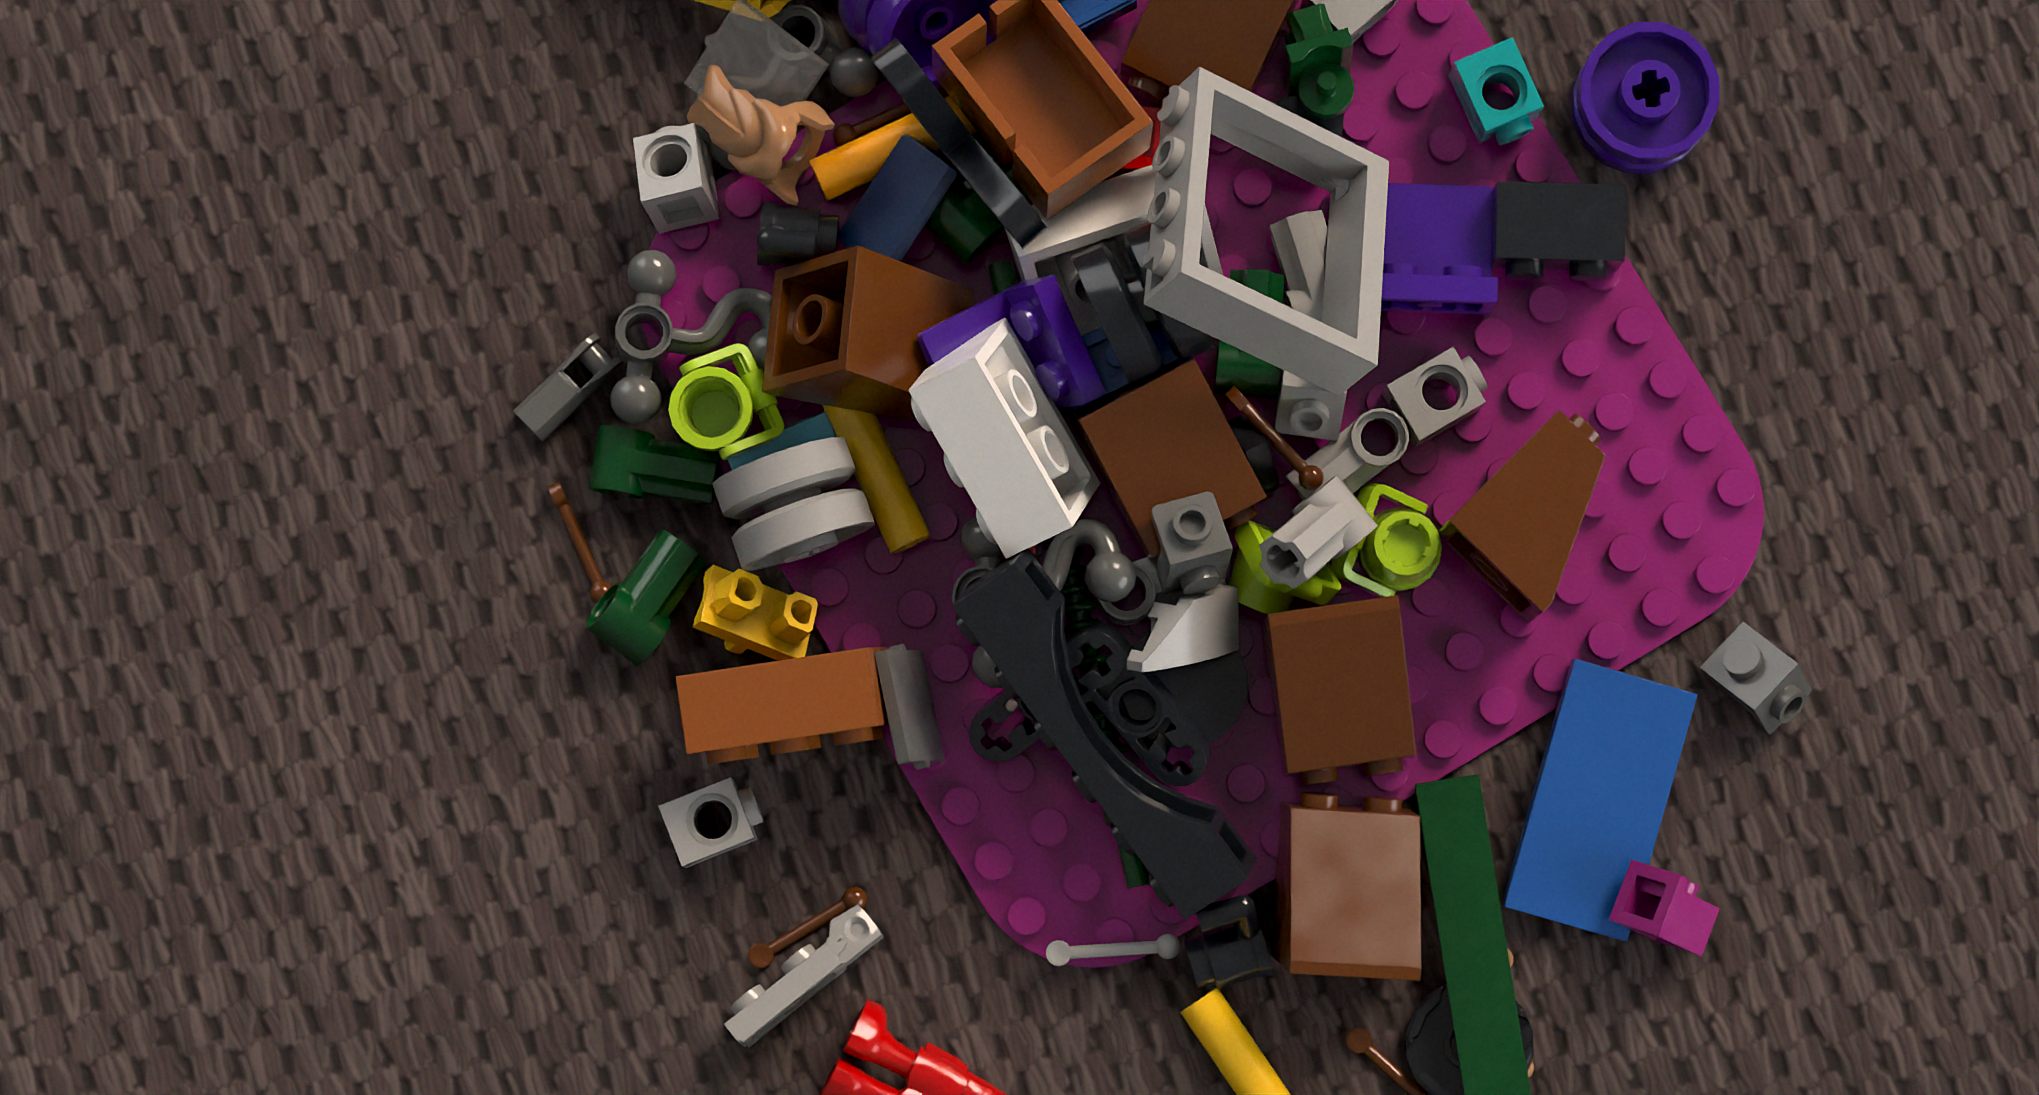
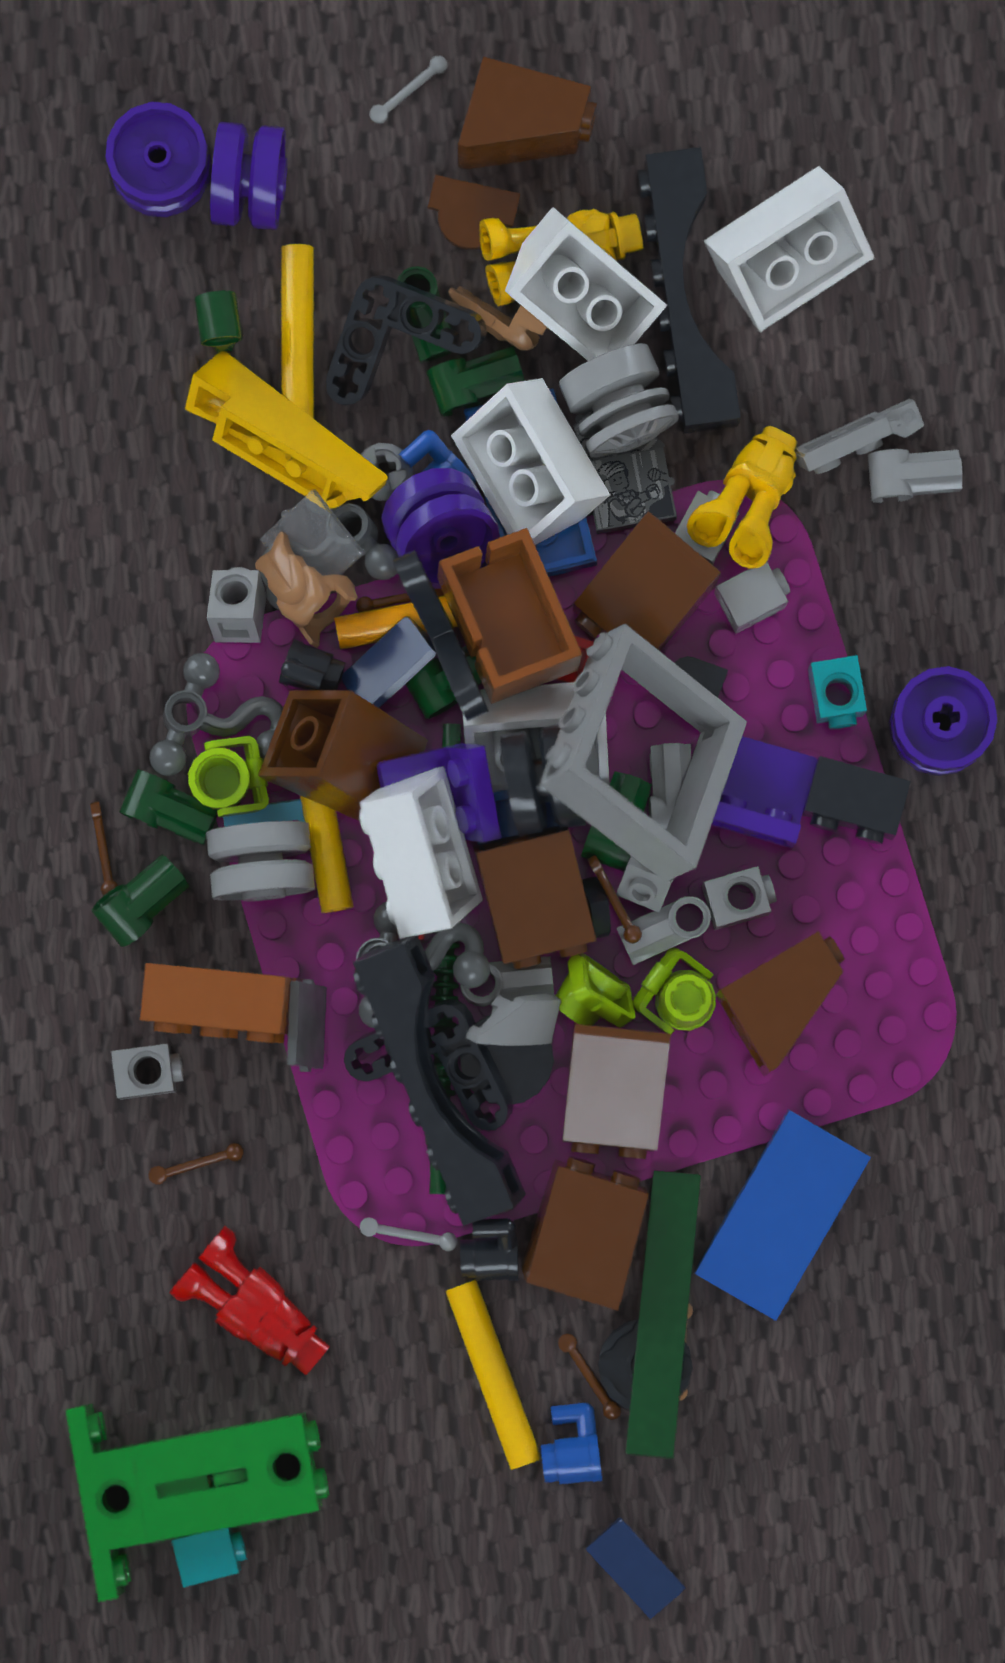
camera: 10 degrees right, 0 degrees up
dark grey bar [513,333,624,442] -> none
yellow hips [693,565,818,661] -> none
light grey hinge [724,905,883,1048] -> none
dark grey bracket [1151,492,1233,595] -> none
light grey piece [1259,475,1378,589] -> none
dark green hips [1283,4,1355,119] -> none
magenta brick [1609,859,1720,957] -> none
dark grey bracket [1700,621,1812,735] -> none

